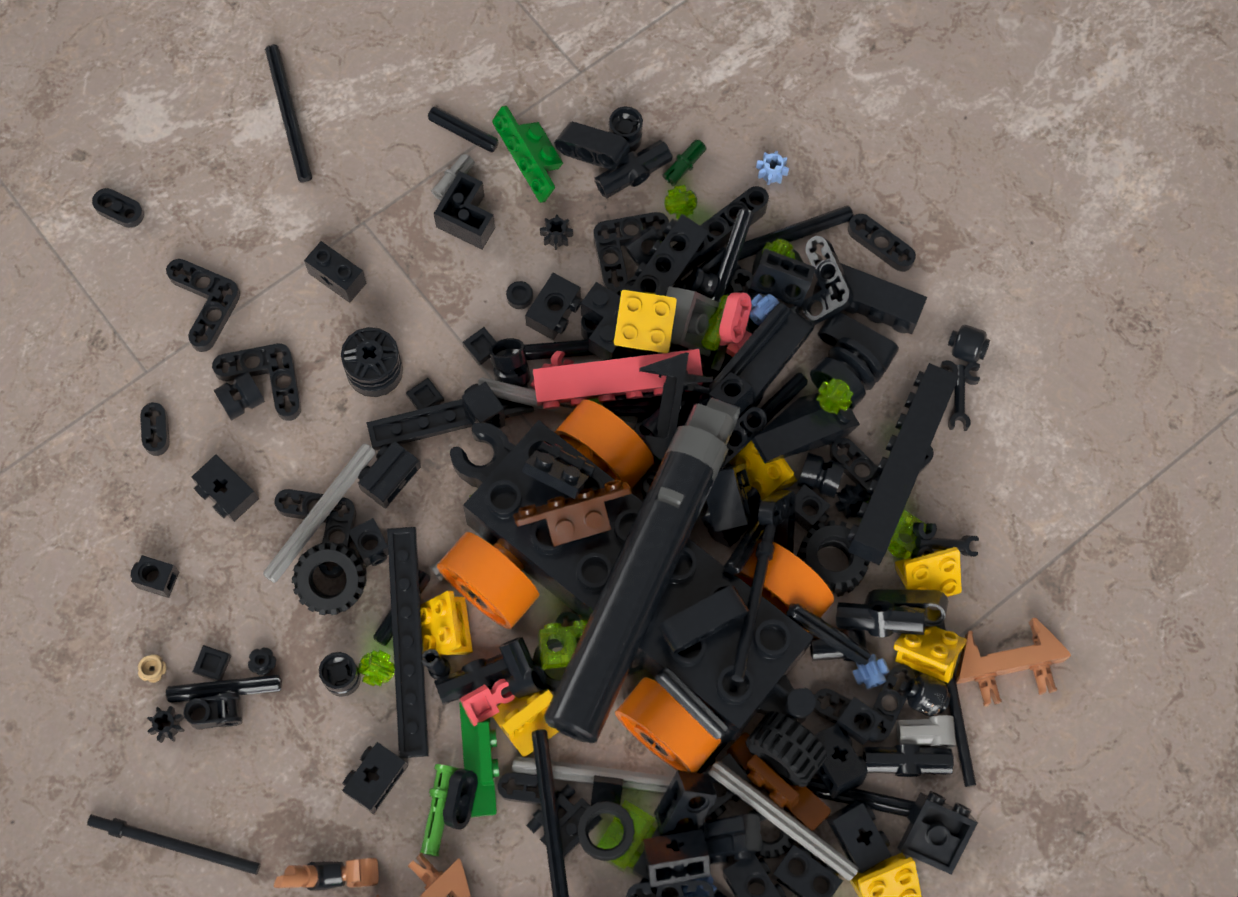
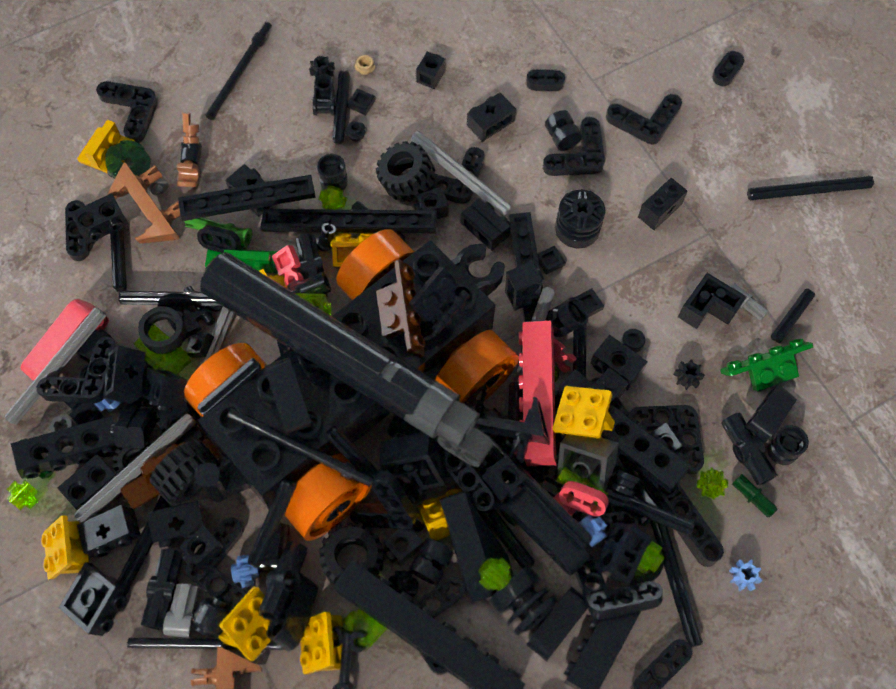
camera: 100 degrees right, 5 degrees down
none -> black plate [178,175,316,221]

